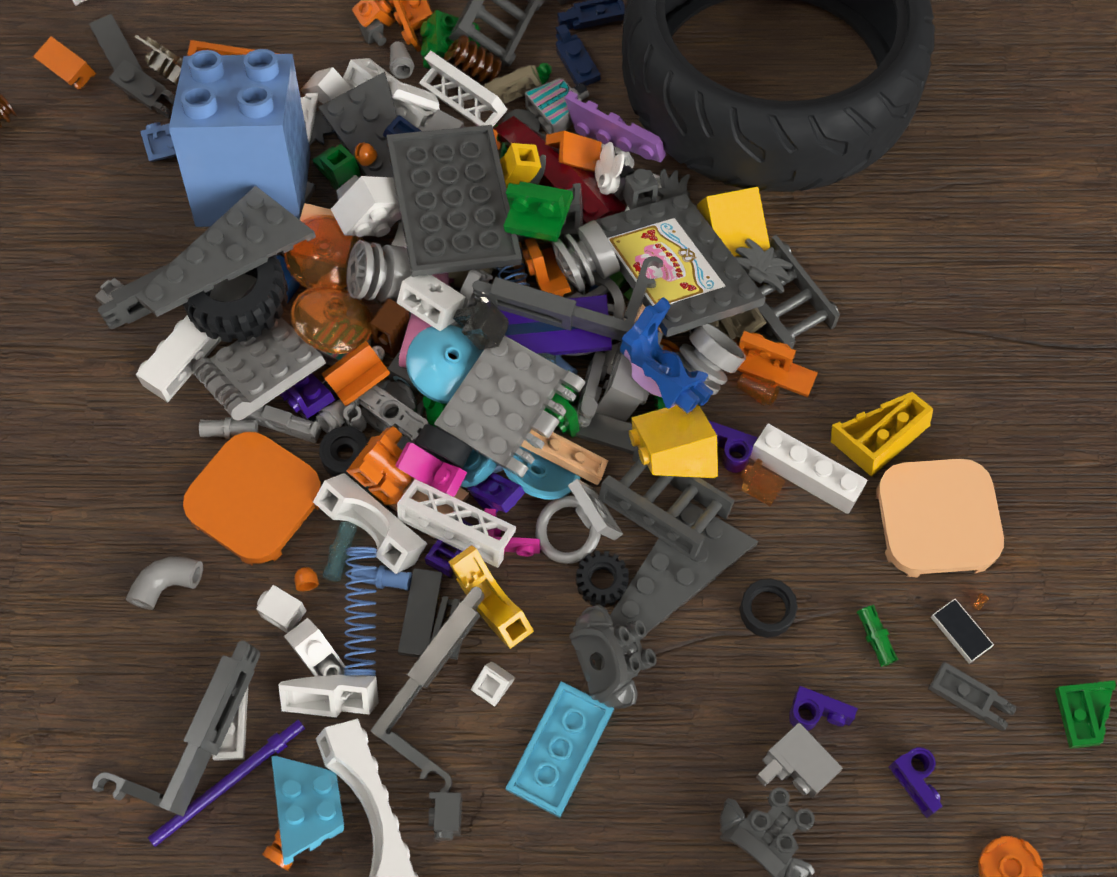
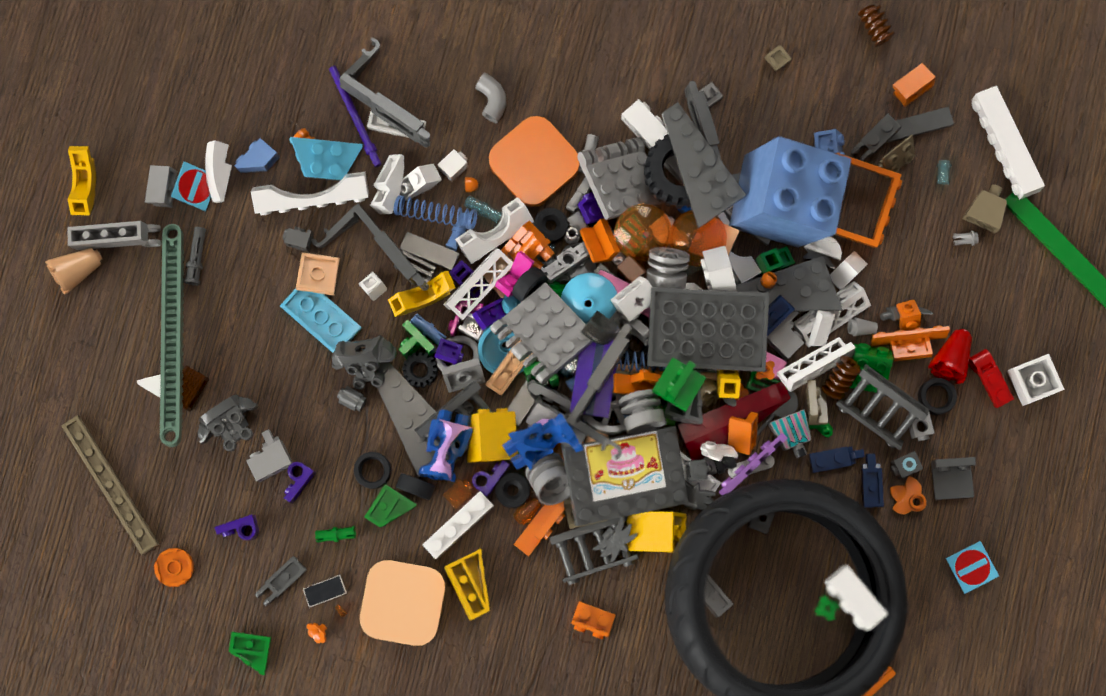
camera: 105 degrees right, 15 degrees up
none -> light nougat tile [296,252,340,296]
none -> orange plant [307,623,327,643]
none -> dark grey brick [337,386,367,412]
none -> green wing [364,484,417,528]
none -> black tyre [396,473,435,500]
none -> bracket [399,320,436,359]
none -> medium blue pin [410,313,447,345]
none -> blue hips [418,410,473,482]
none -> dark purple bracket [435,338,464,365]
none -> white window [458,313,486,342]
none -> black tyre [495,473,530,508]
none -> orange bracket [571,601,616,640]
none -> dark tan plate [765,45,792,72]
none -> clear light blue pin [936,160,952,184]

